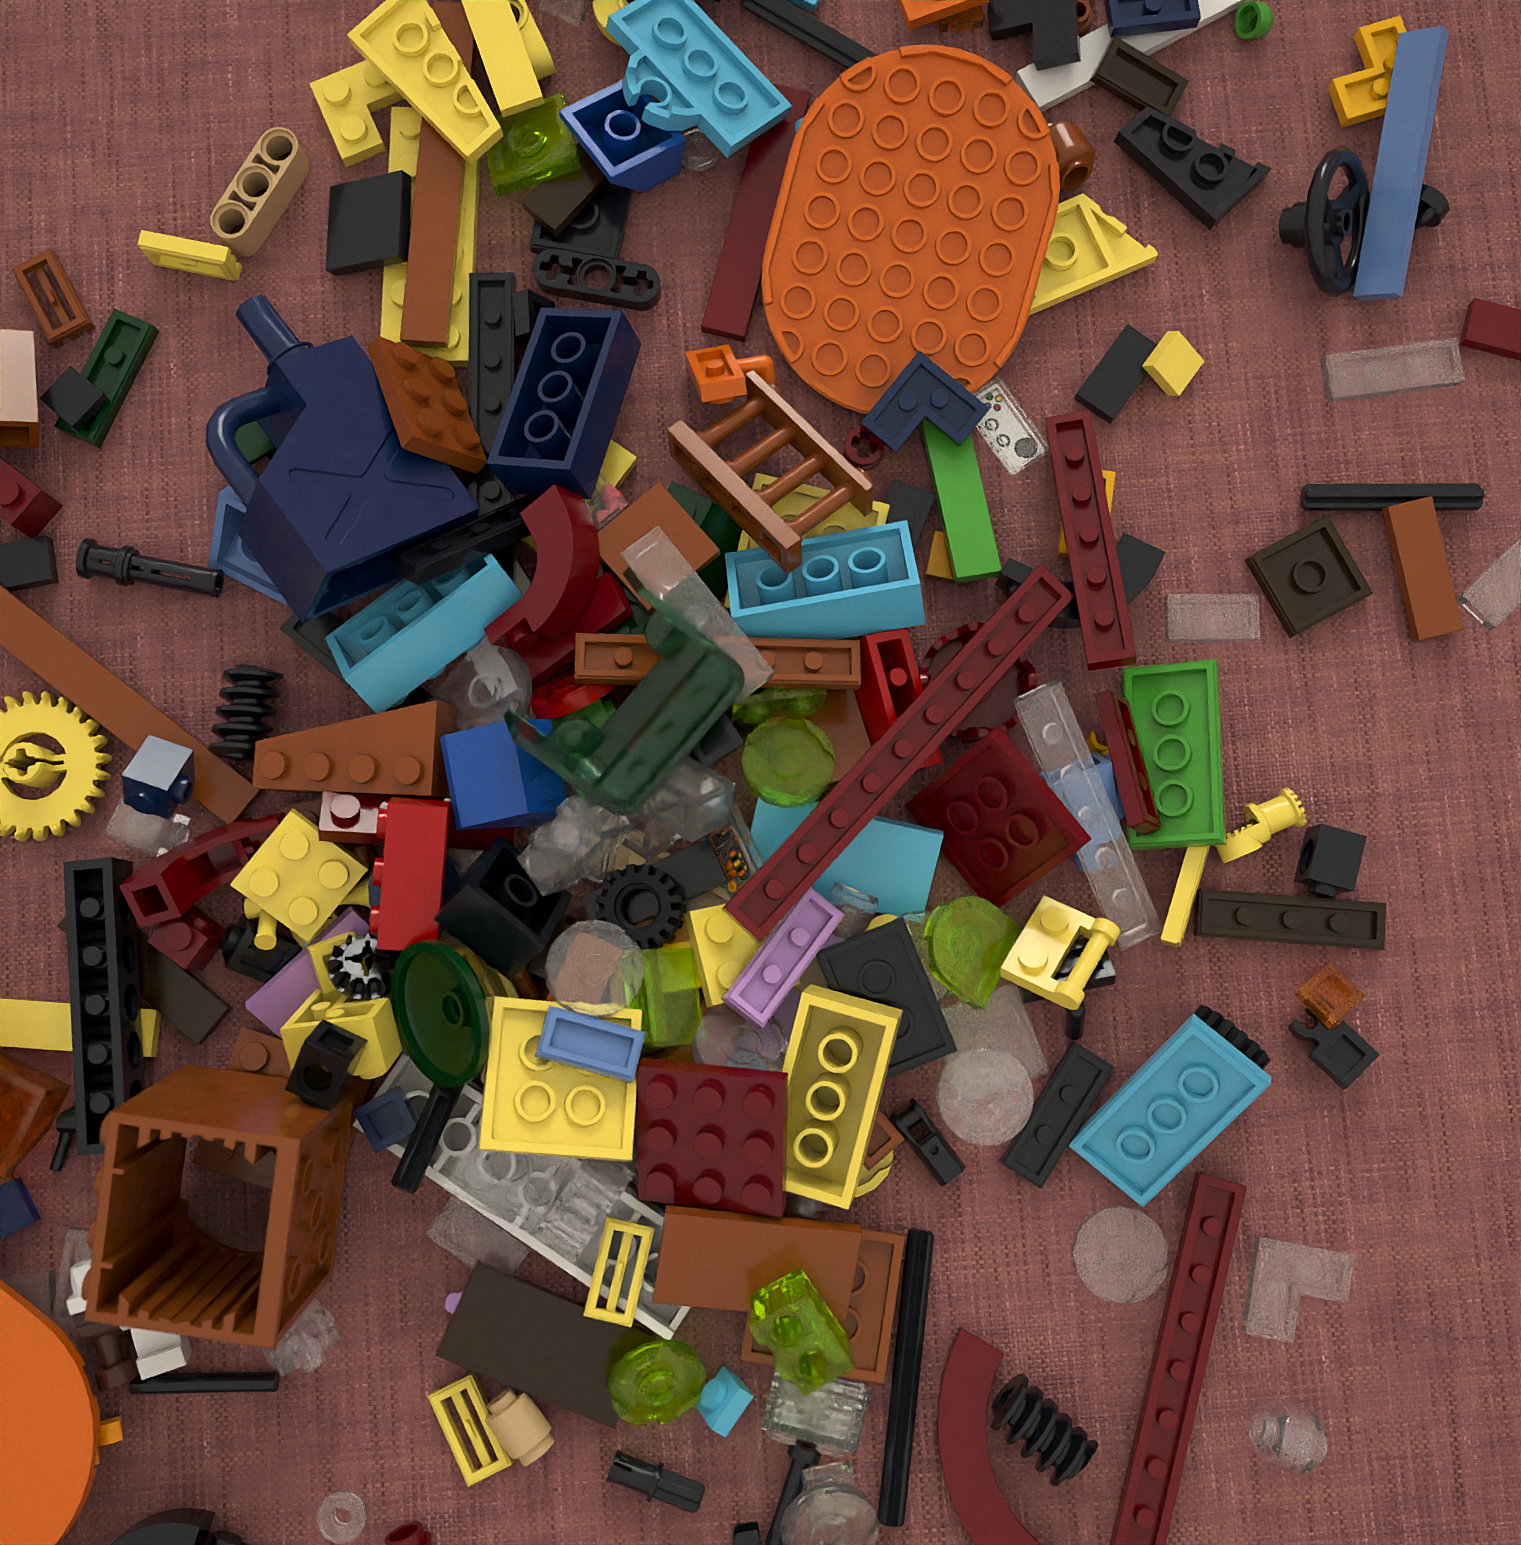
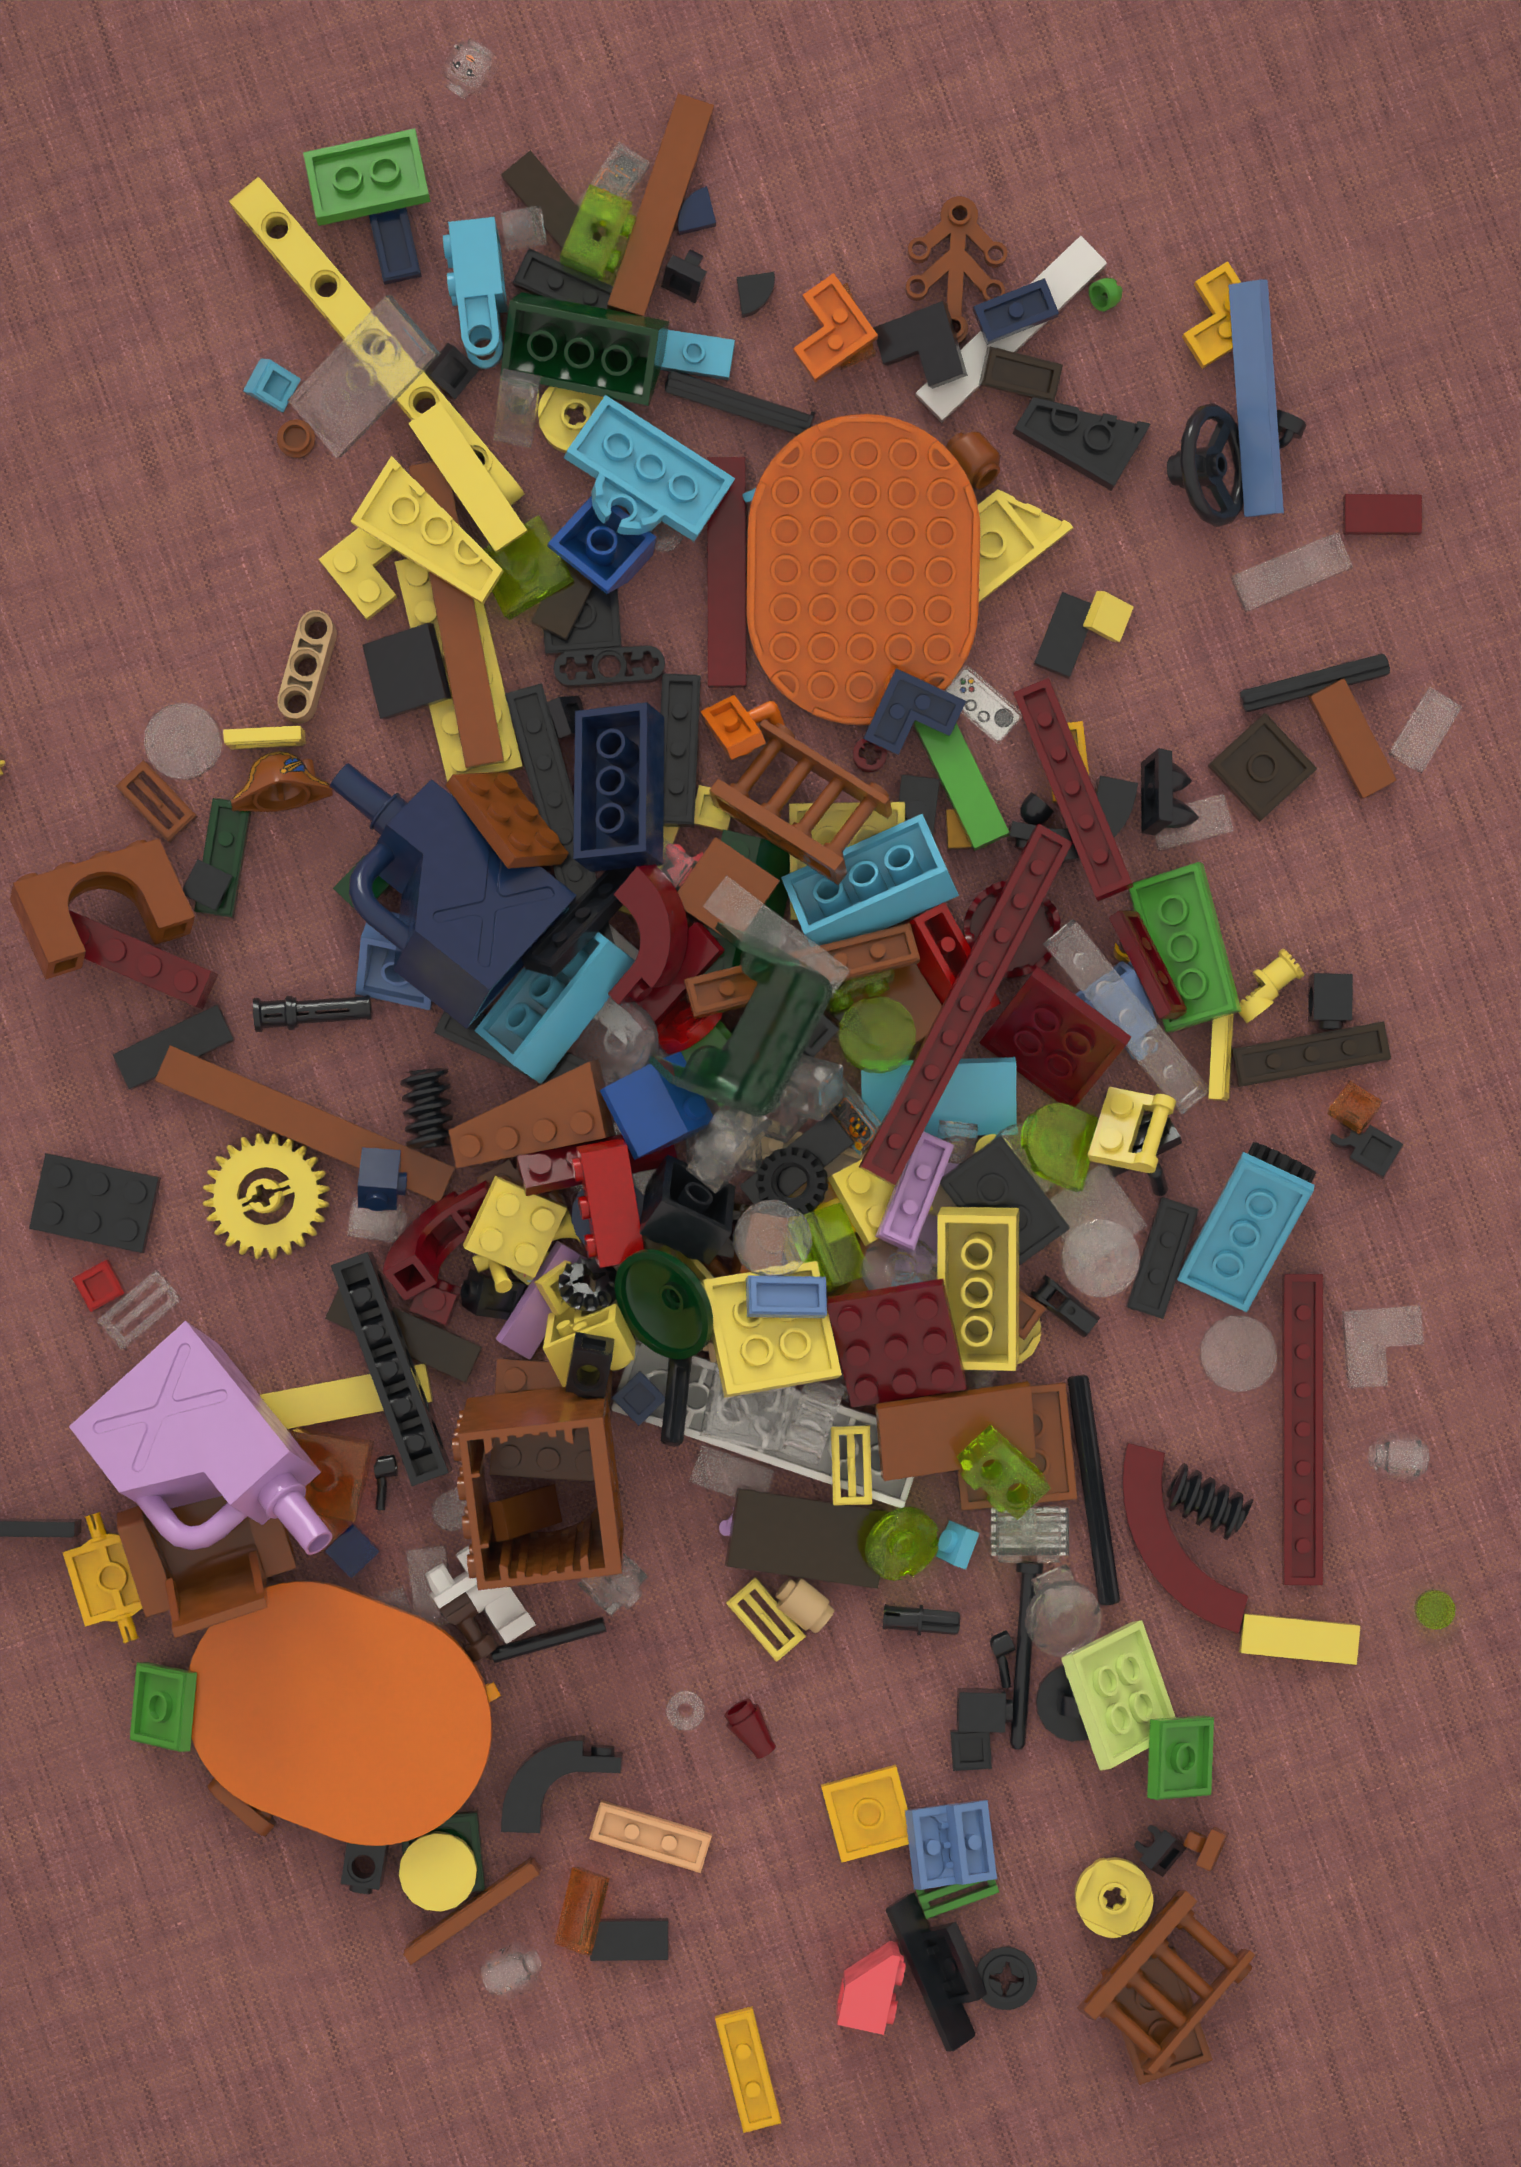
camera: 15 degrees left, 5 degrees up
none -> clear tile [144,703,222,780]
none -> dark orange hat [231,751,333,812]
none -> dark orange tile [489,1484,562,1542]
none -> black tile [660,673,701,828]
none -> light yellow tile [694,785,731,831]
none -> black hinge [1020,792,1054,825]
none -> black tile [1141,748,1199,836]

